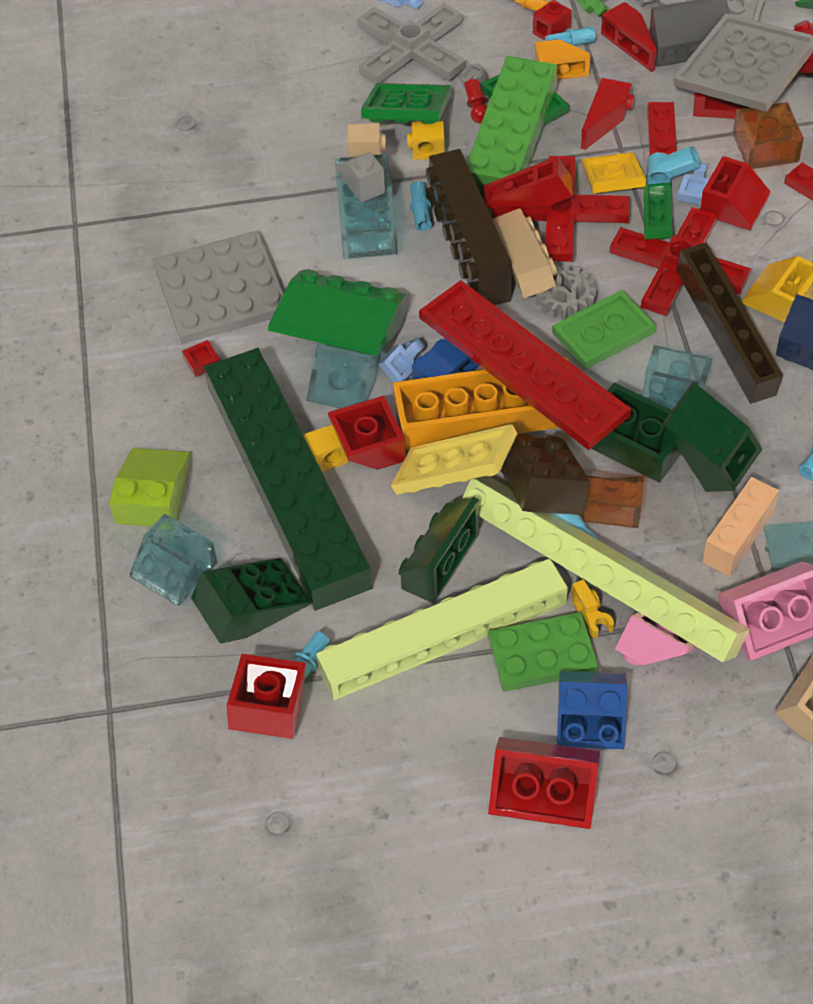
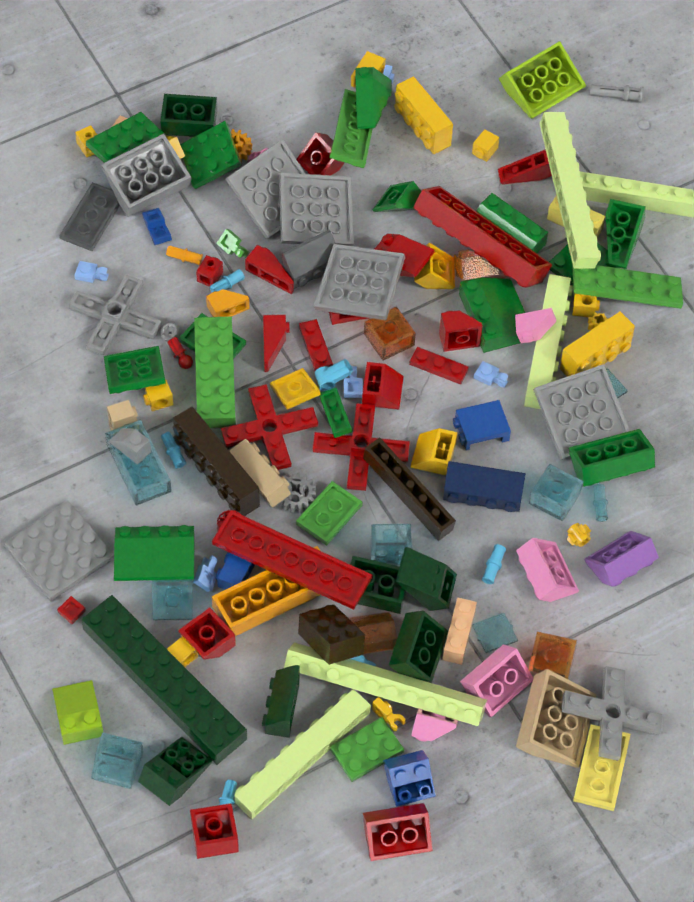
camera: 25 degrees left, 5 degrees up
light yellow plate [391,424,517,495] -> none
red slope [484,156,573,208] -> none
none -> dark green brick [389,610,448,683]

